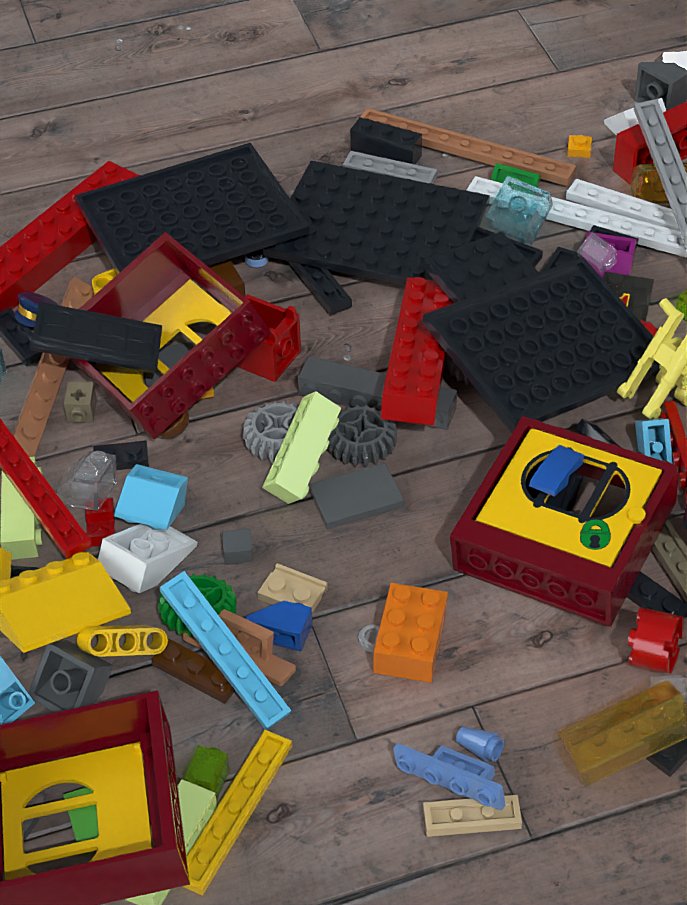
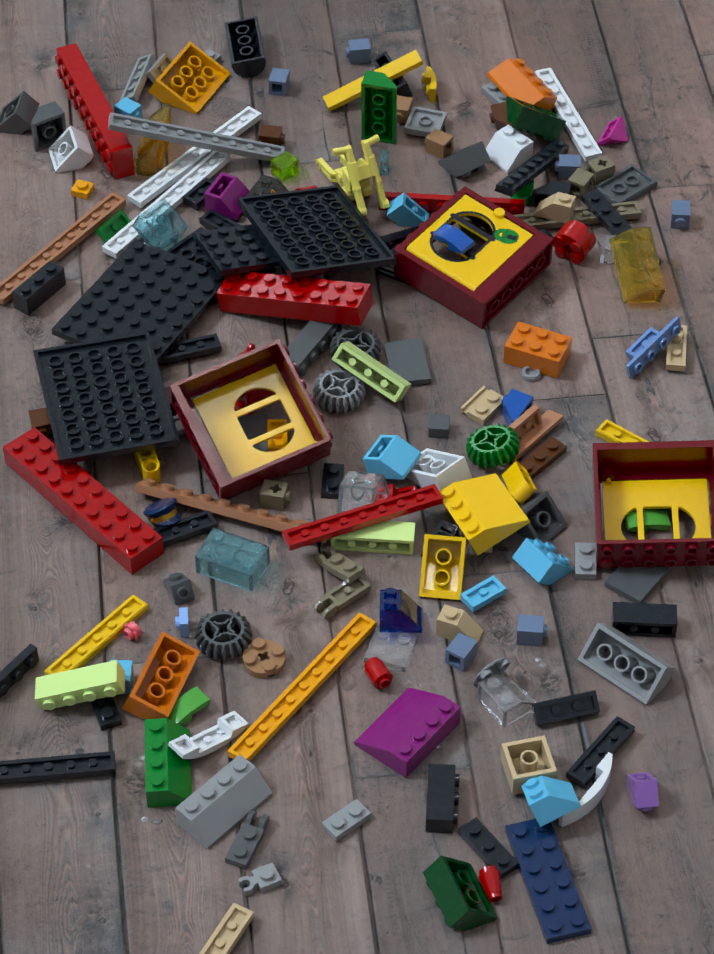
camera: 80 degrees left, 0 degrees up
black piece [30,302,162,374] -> none
medium azure plate [160,571,291,730] -> none
light grey plate [343,151,437,184] -> none
medium blue cone [456,726,504,762] -> none
clear brick [577,232,617,274] -> none

